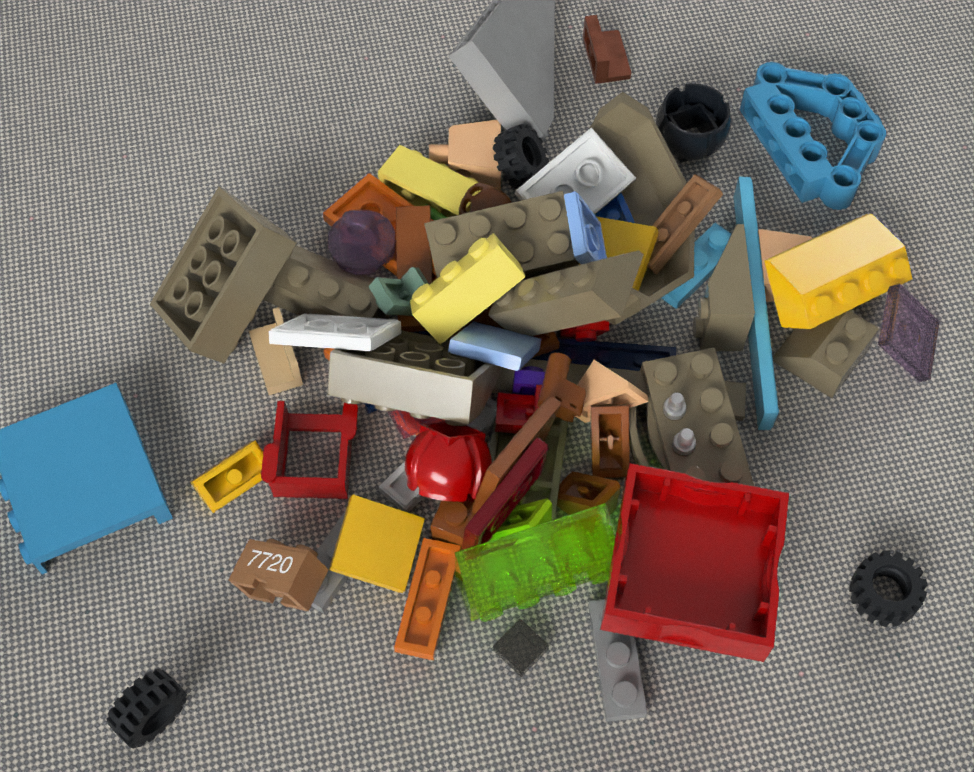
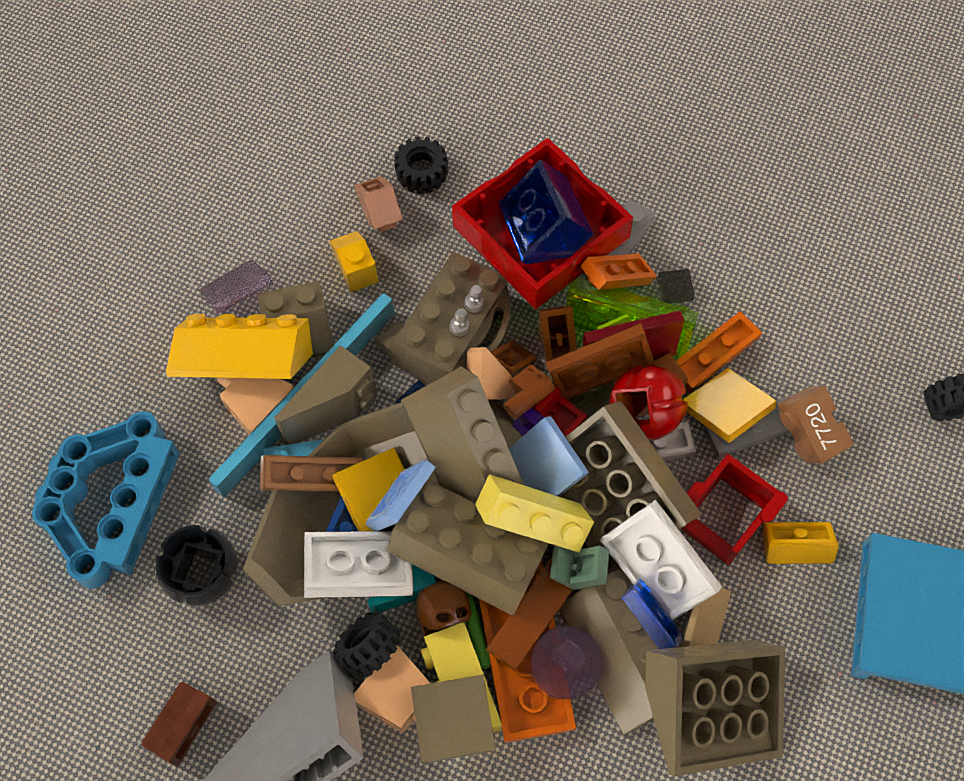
camera: 140 degrees left, 5 degrees up
none -> yellow slope [329,231,379,293]
none -> nougat slope [354,176,403,231]
none -> dark tan tile [411,674,496,764]
none -> clear blue slope [498,159,594,265]
none -> orange plate [580,254,657,290]
none -> clear blue tile [621,579,684,649]

